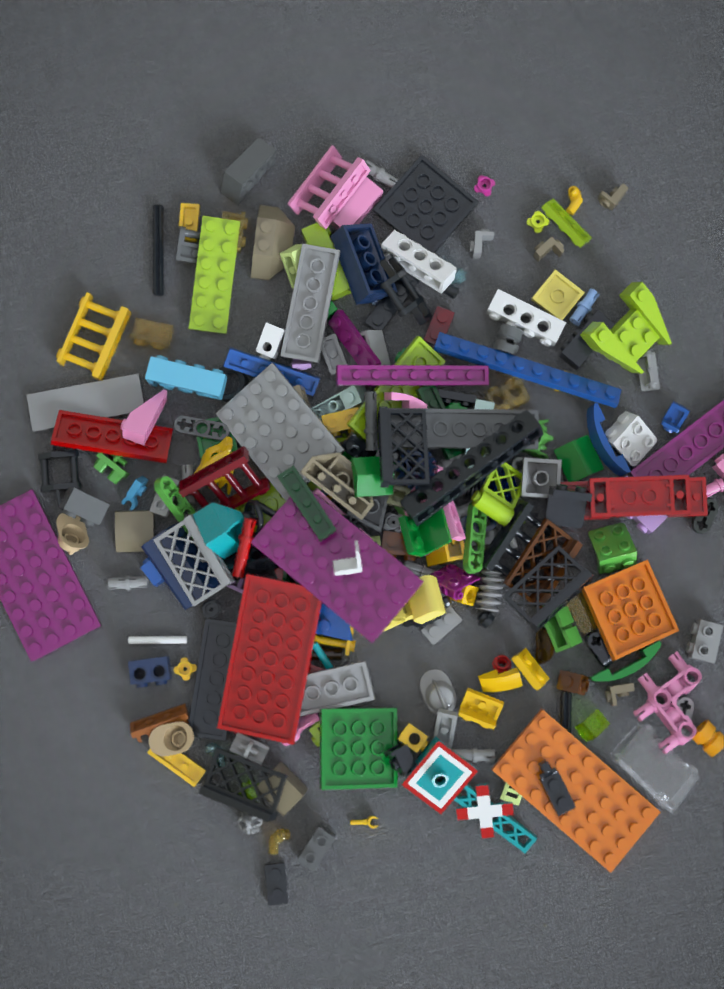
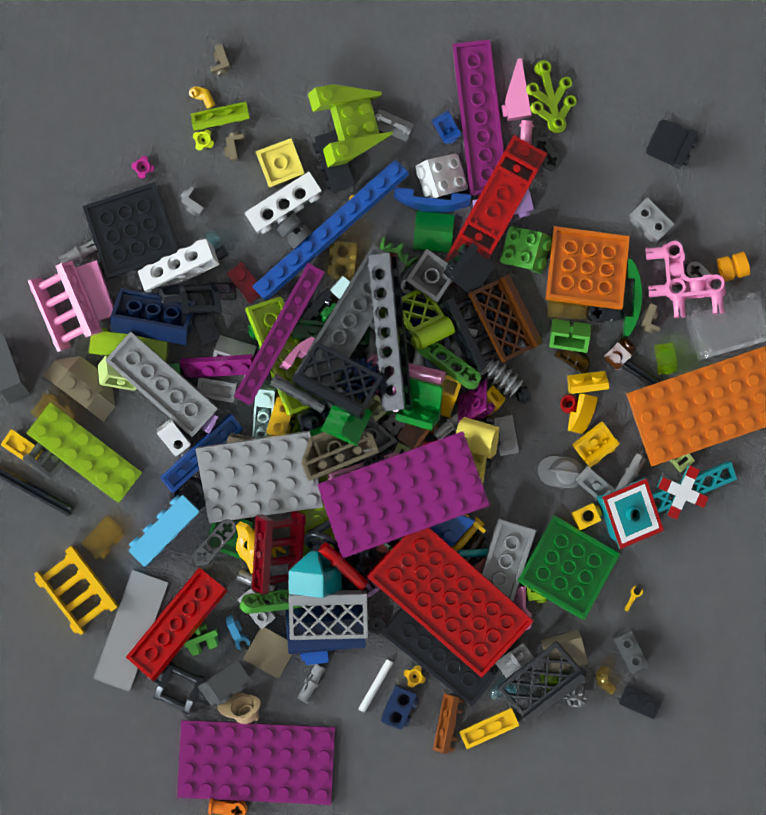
camera: 60 degrees left, 5 degrees up
bright pink slope [120,390,167,446] -> none
tan piece [149,722,194,756] -> none
dark green plate [277,465,337,542] -> none
white bracket [333,541,362,575] -> none
black brick [383,743,416,776] -> none
black fence [503,545,593,632] -> none
black hinge [538,760,576,816] -> none
light blue pin [569,289,600,326] -> none

